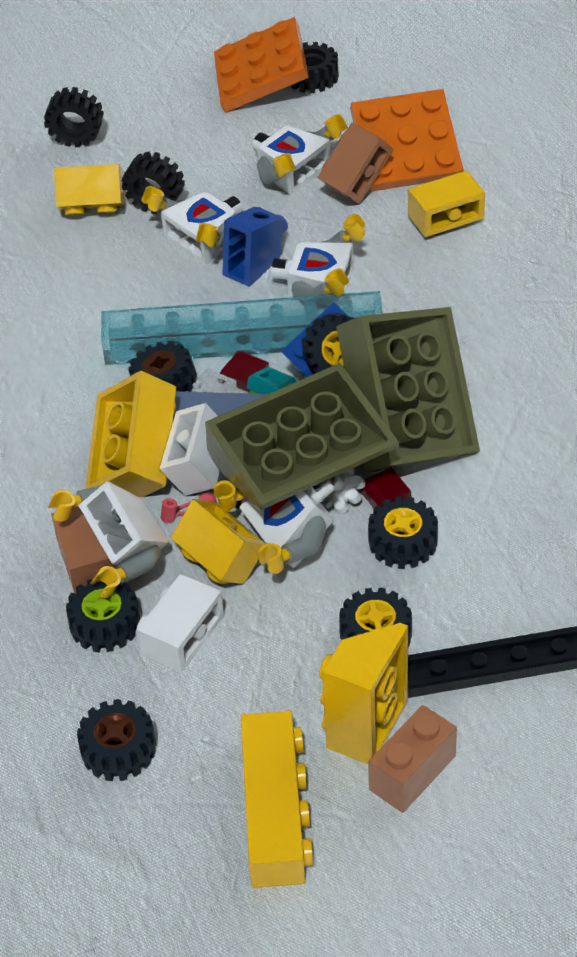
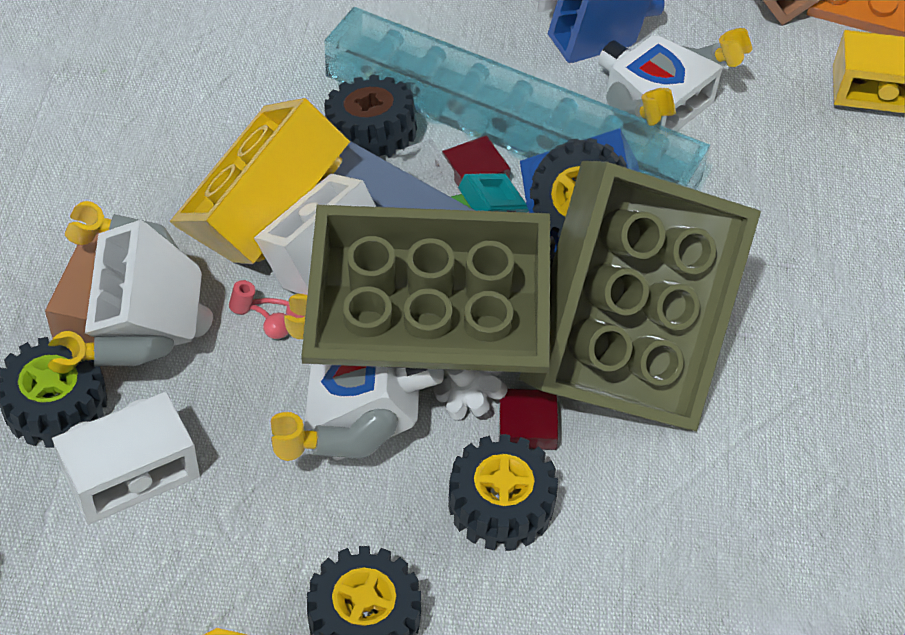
camera: 25 degrees right, 5 degrees up
yellow brick [171,499,266,585] -> none

